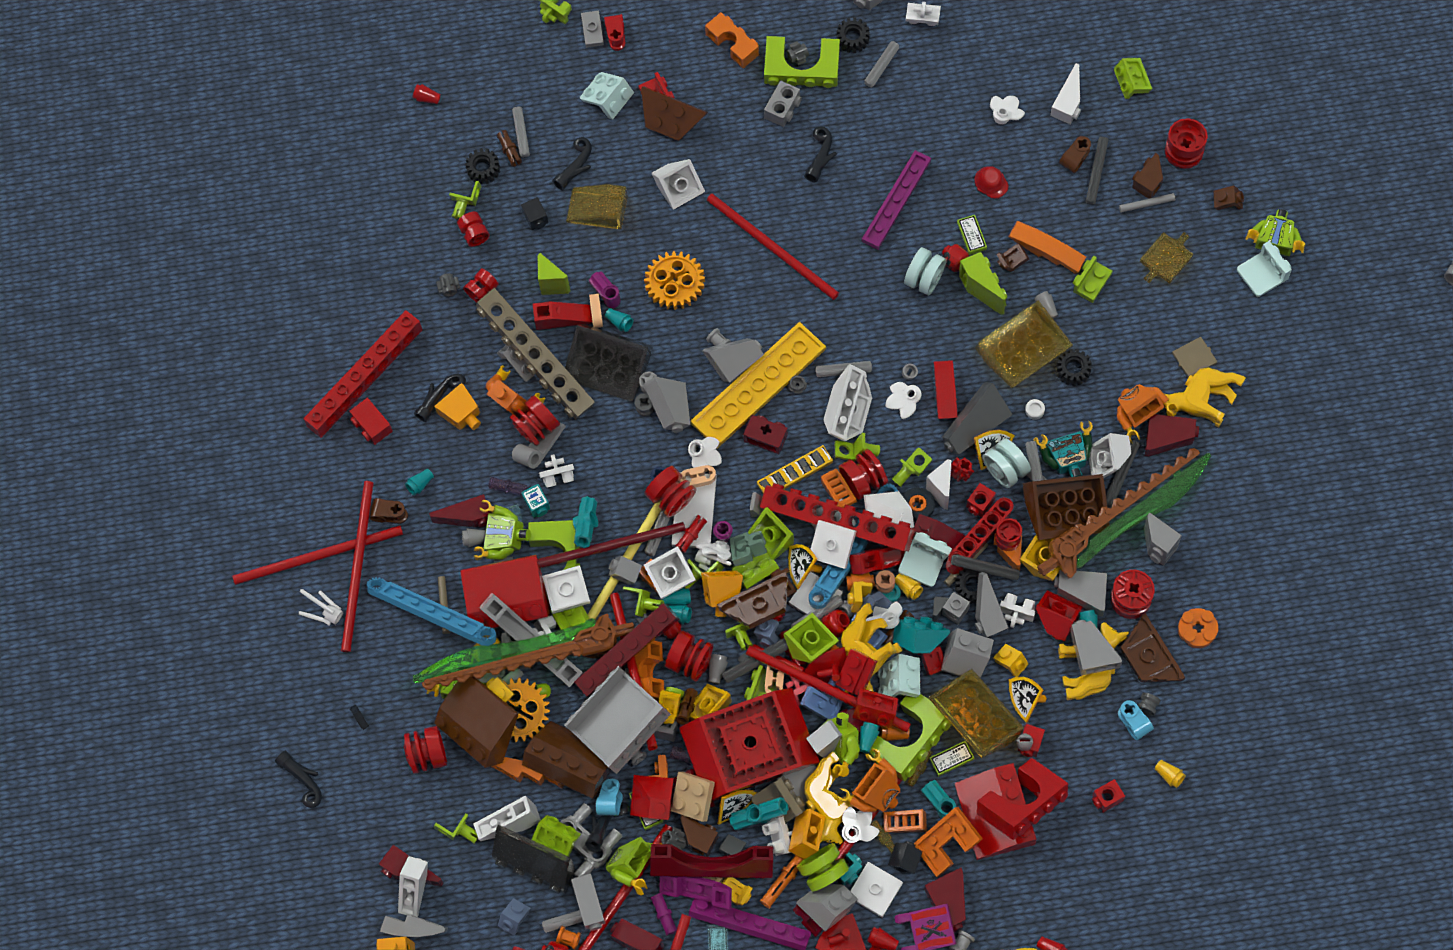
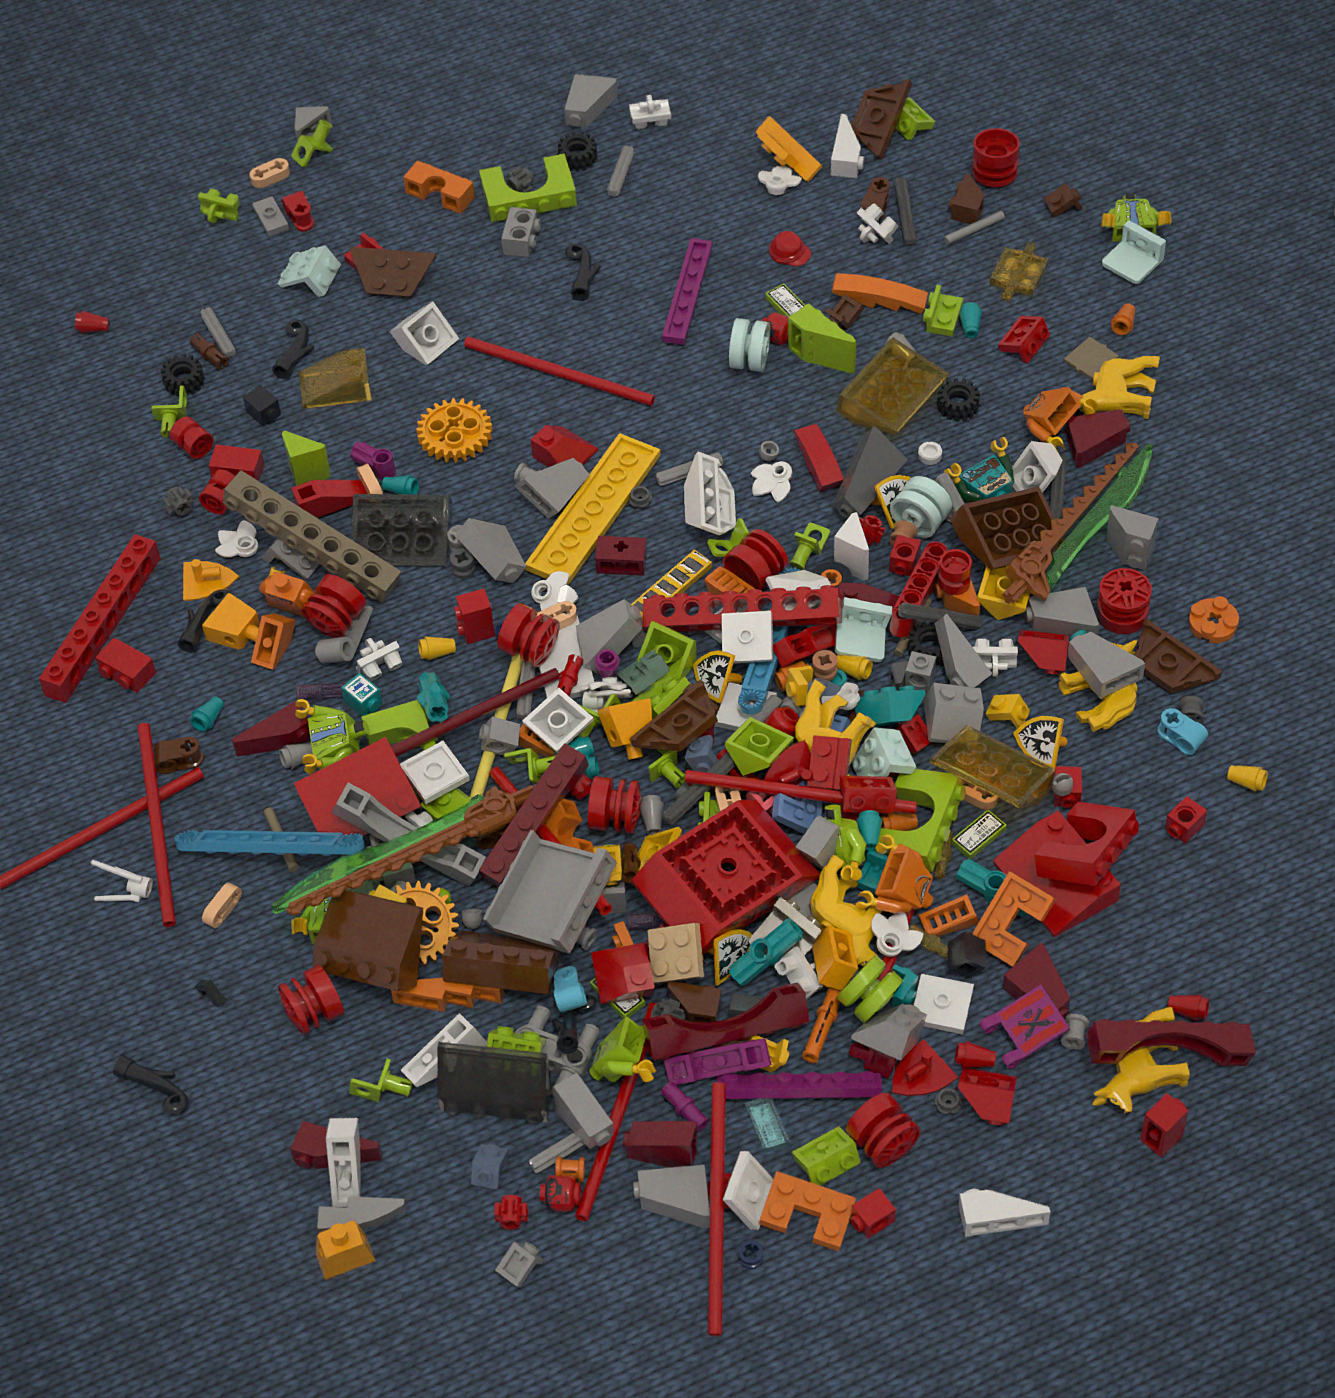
camera: 20 degrees left, 15 degrees down
none -> light orange shield [183,559,239,601]
none -> light nougat beam [202,882,242,928]
none -> red brick [209,445,265,481]
none -> white plate [215,520,258,557]
none -> orange slope [251,613,296,670]
none -> yellow cone [418,636,456,661]
none -> red brick [453,589,495,644]
none -> light grey hinge [462,909,483,929]
none -> red slope [530,425,598,467]
none -> light grey slope [576,599,642,675]
none -> light orange bracket [756,116,822,182]
none -> reddish brown wing [851,79,913,159]
none -> teal bracket [856,850,888,895]
none -> white hips [857,203,898,244]
none -> nougat wheel [889,520,918,546]
none -> teal cone [959,302,982,338]
none -> red bracket [998,316,1050,363]
none -> orange cone [1111,304,1135,335]

